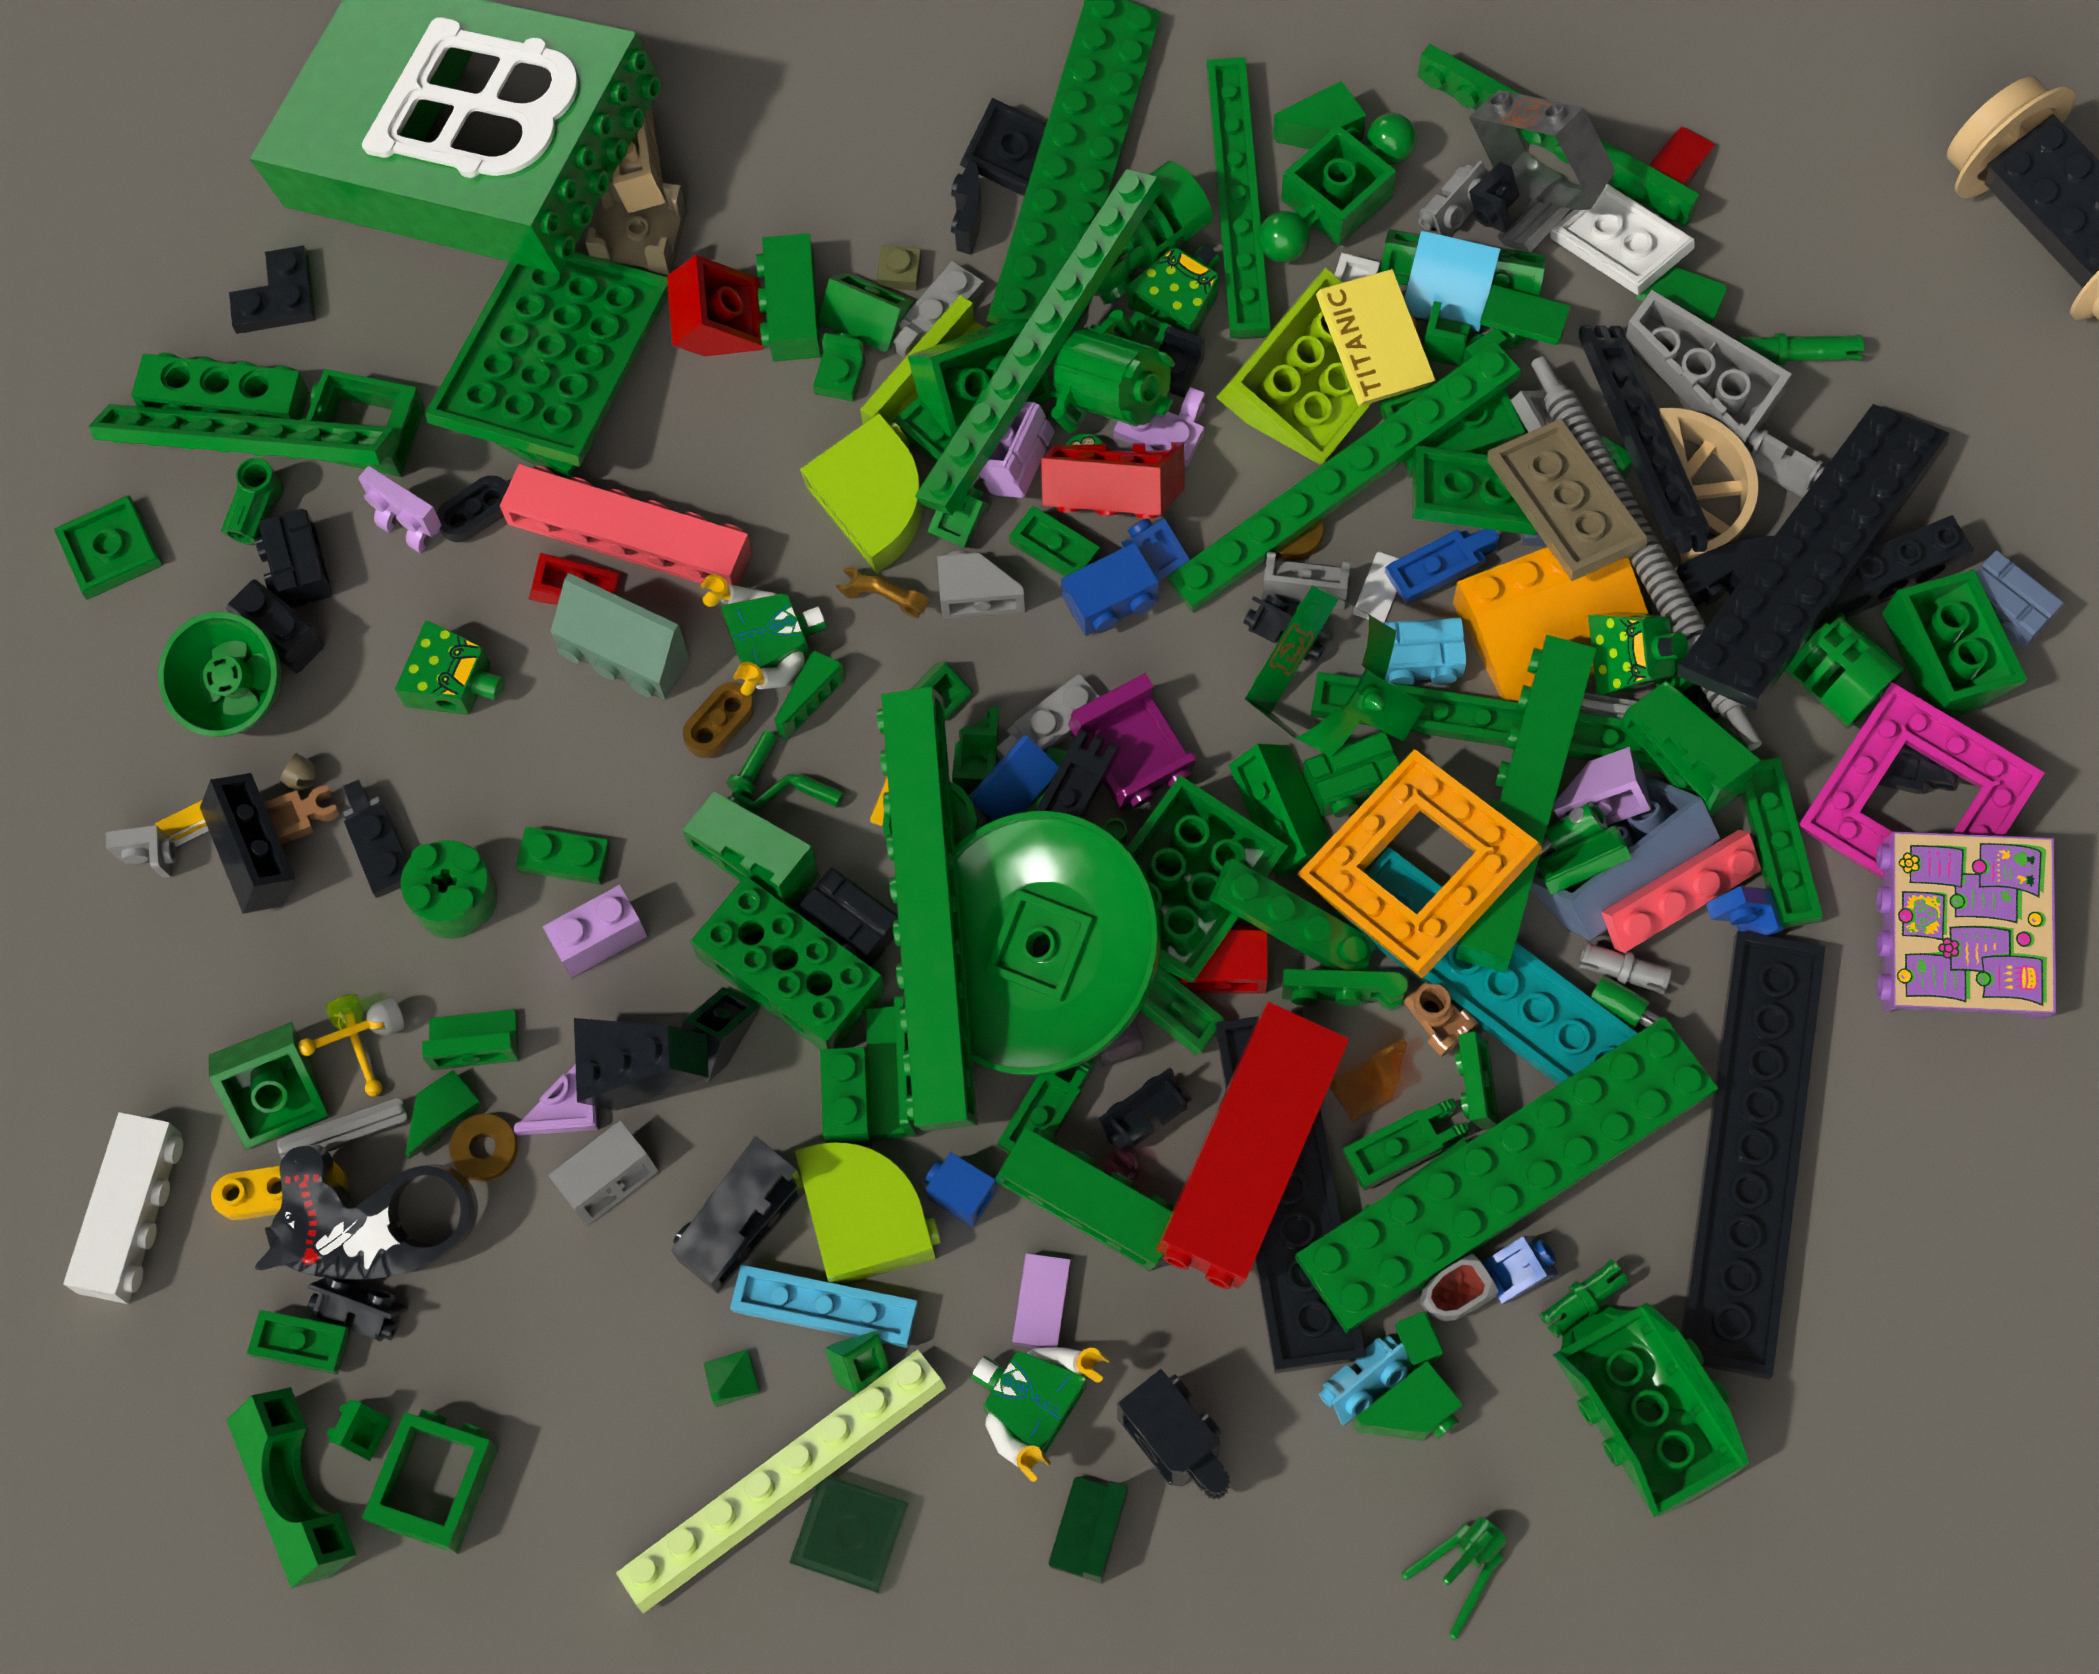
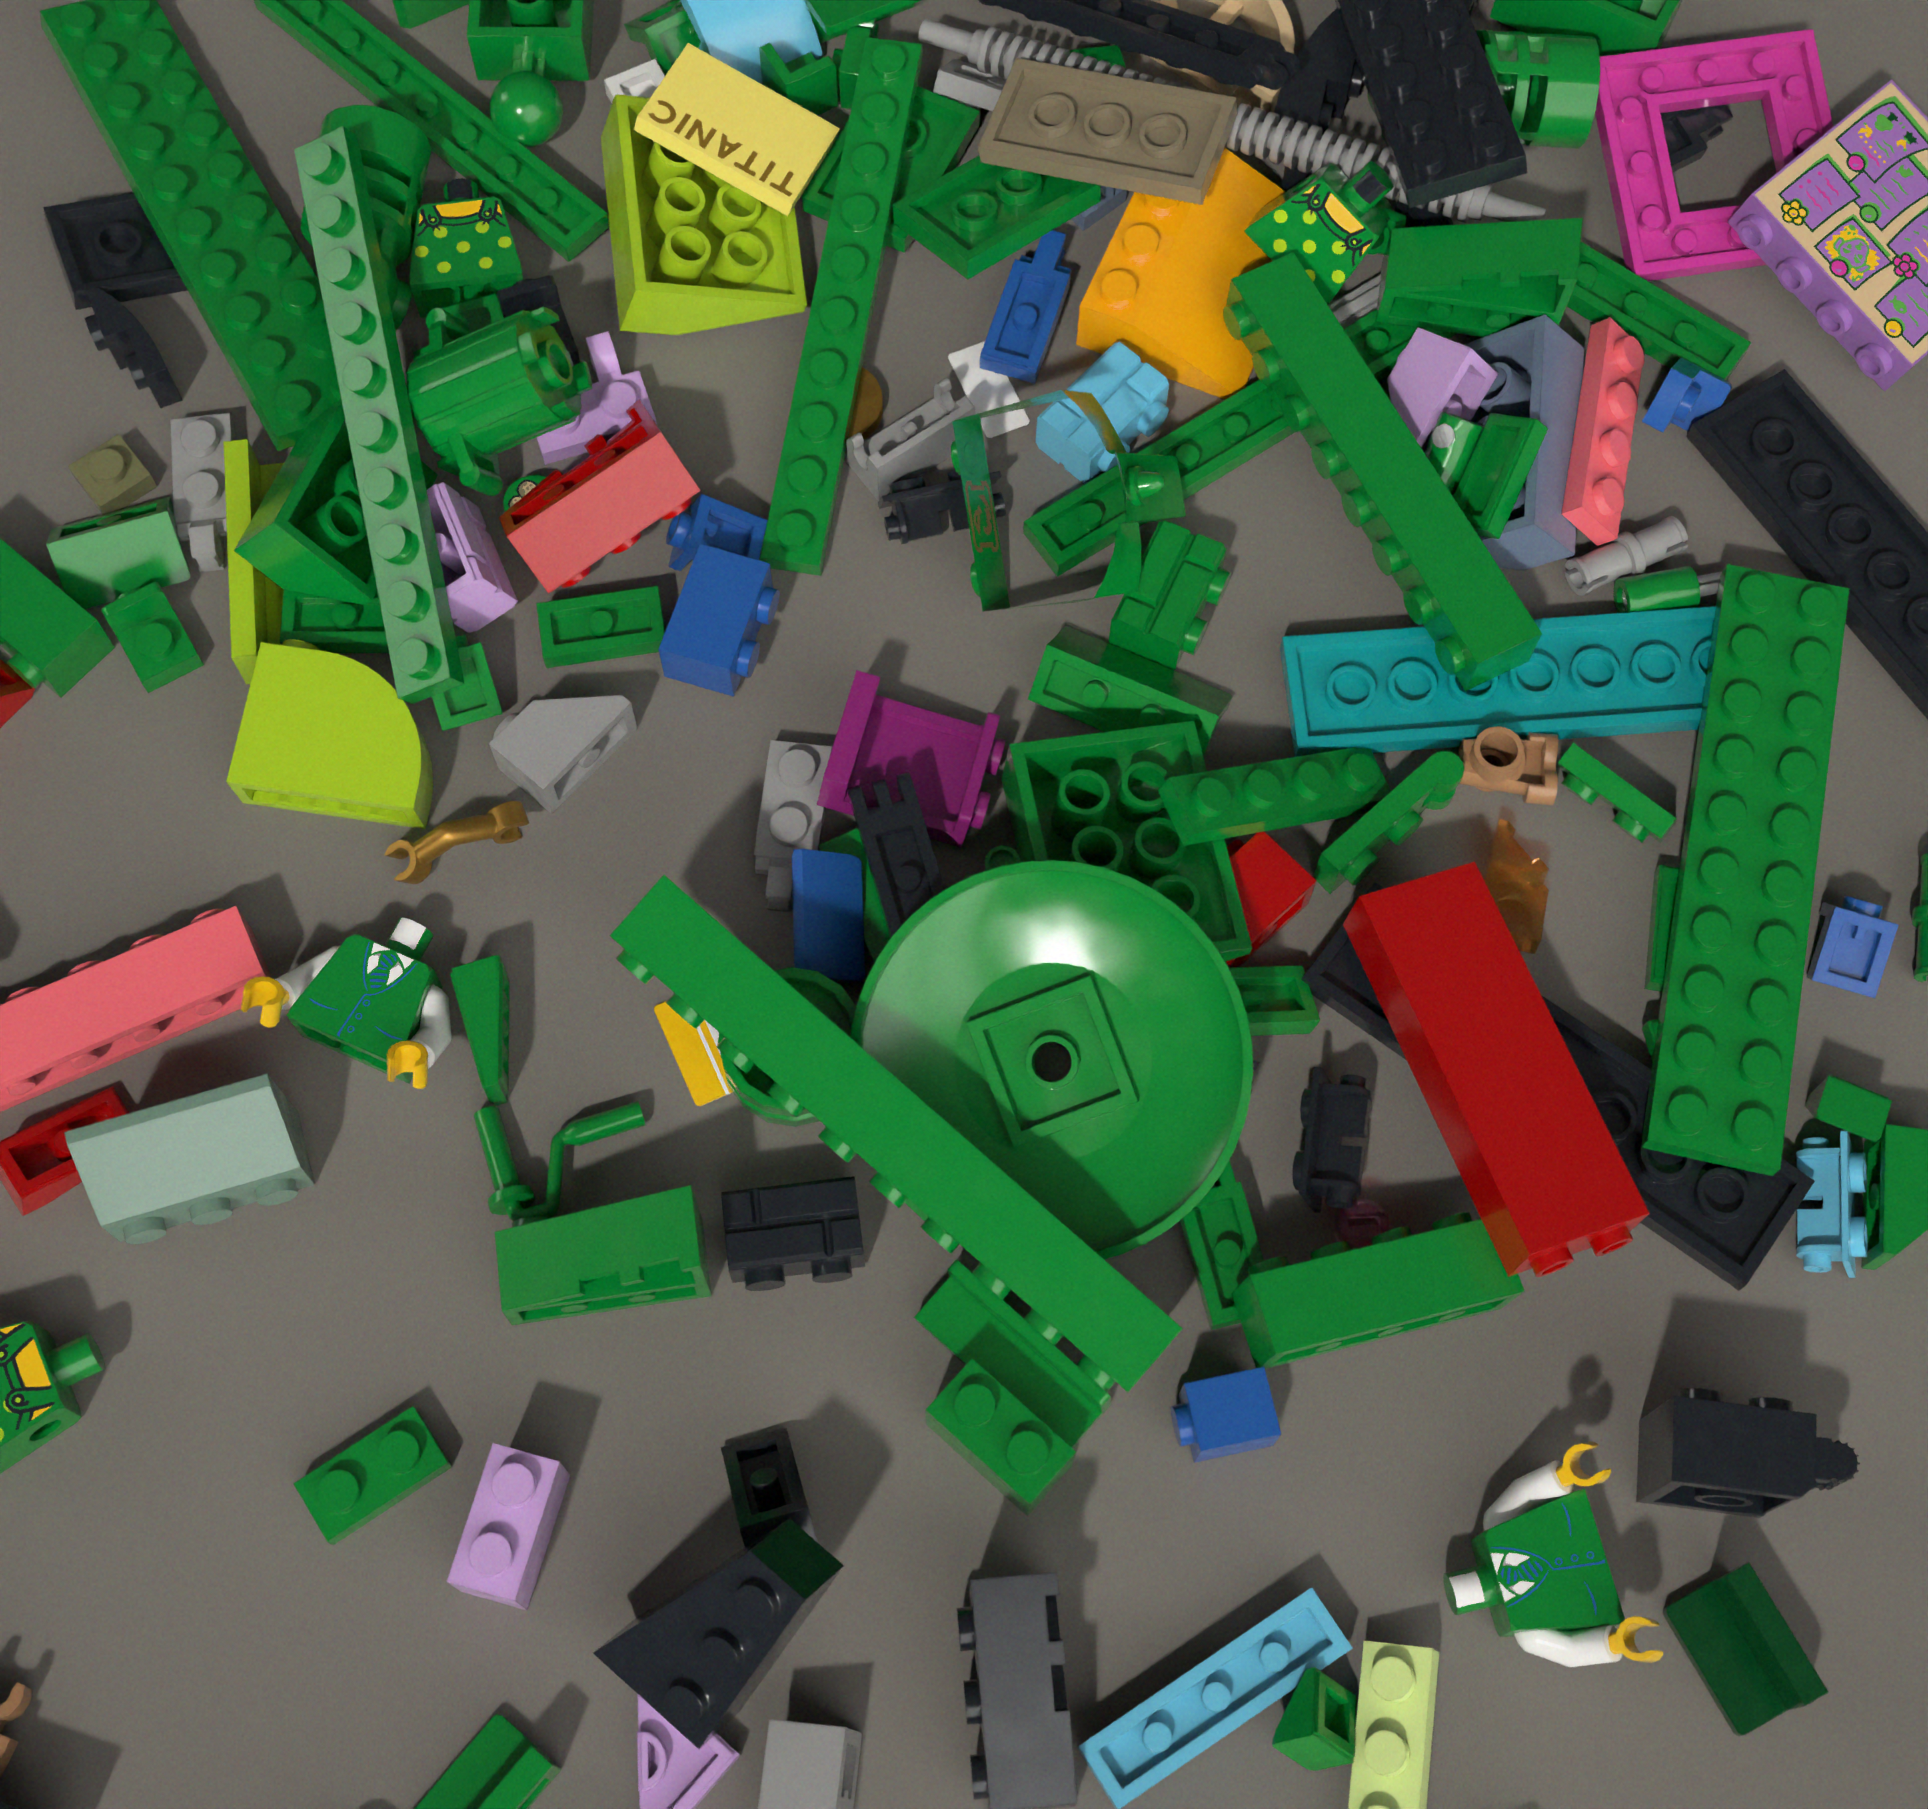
camera: 50 degrees left, 0 degrees up
black hinge [342,779,408,898] -> none
green brick [401,840,497,939] -> none
pearl gold plate [683,682,754,758] -> none
green brick [690,875,885,1049] -> none
lime brick [795,1142,941,1285] -> none
green slope [910,661,974,721] -> none
green slope [952,706,999,789] -> none
lavender tile [1012,1253,1071,1348] -> none
light orange plate [1297,749,1543,979] -> none
green hinge [1342,1098,1472,1191] -> none
rock [1419,1254,1499,1321] -> none

